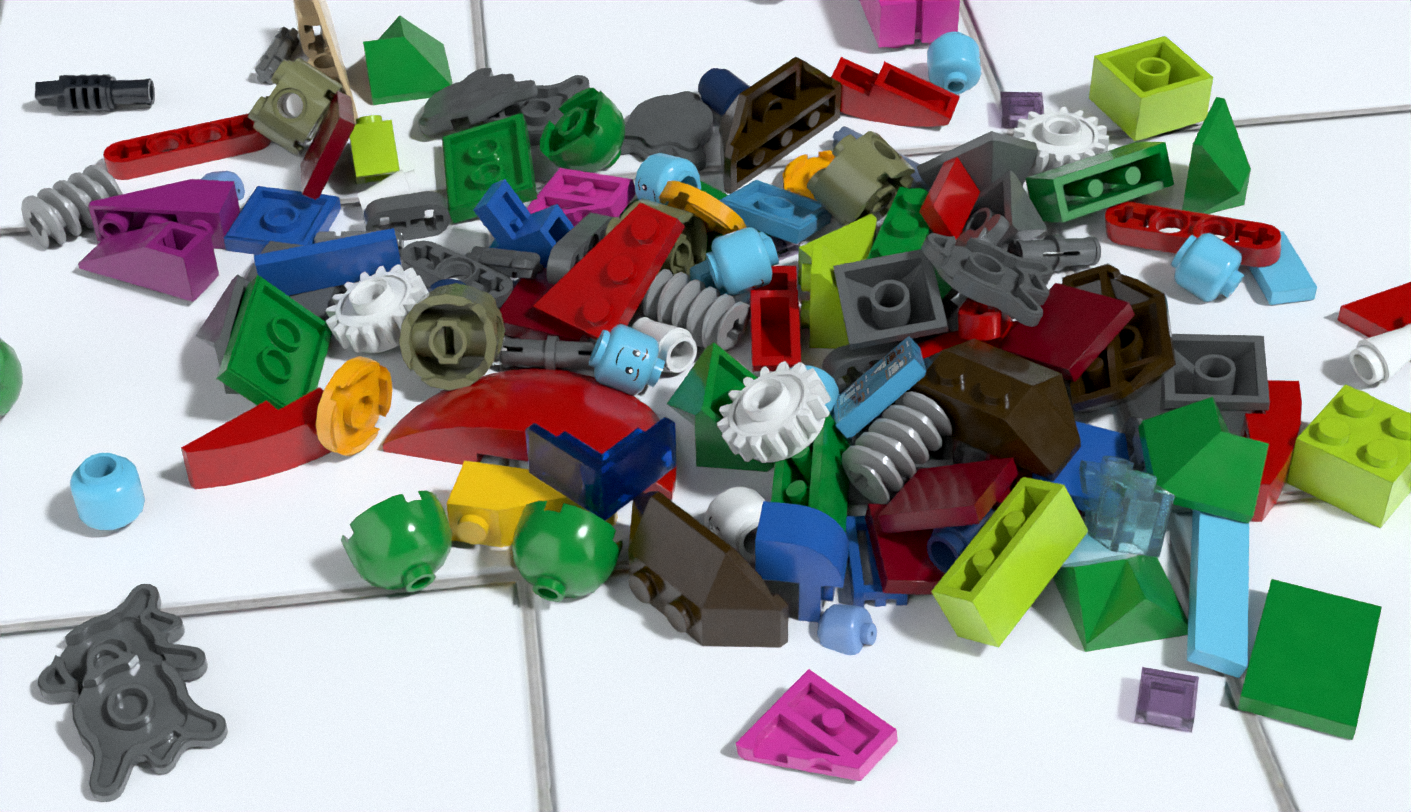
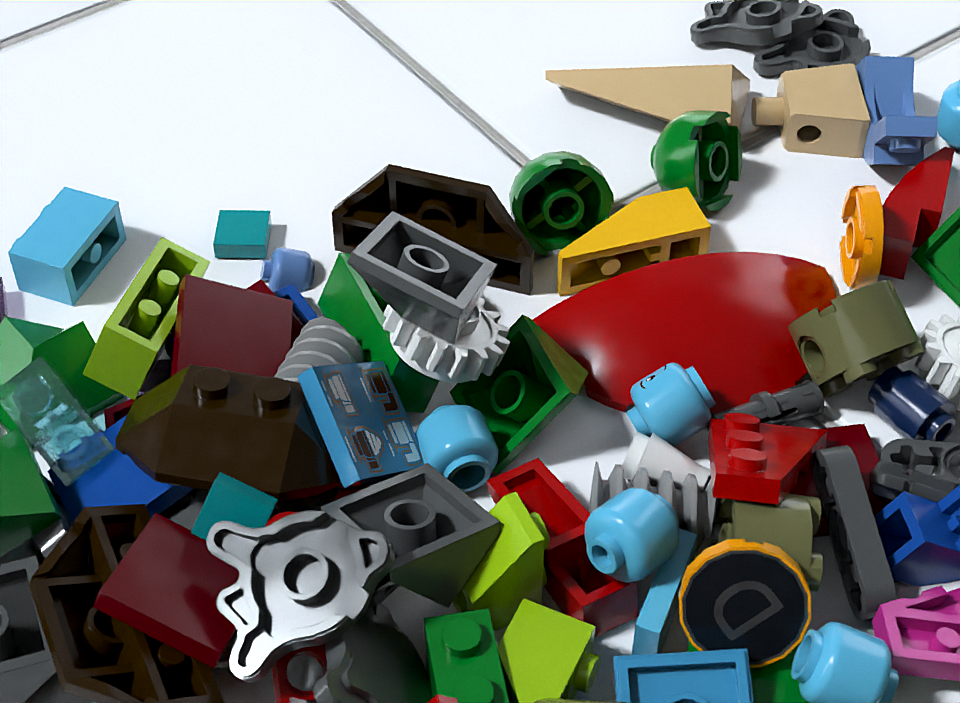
camera: 150 degrees right, 5 degrees up
clear blue panel [525,417,677,521] -> none
dark pink wing [735,669,898,781] -> none
blue brick [755,501,849,623] -> none
none -> medium azure brick [8,186,127,306]
none -> teal tile [190,472,278,540]
none -> teal tile [213,210,272,258]
none -> dark grey slope [348,211,497,344]
none -> tan wedge [545,64,750,129]
none -> tan torso [751,64,871,158]
none -> medium blue arch [856,56,937,166]

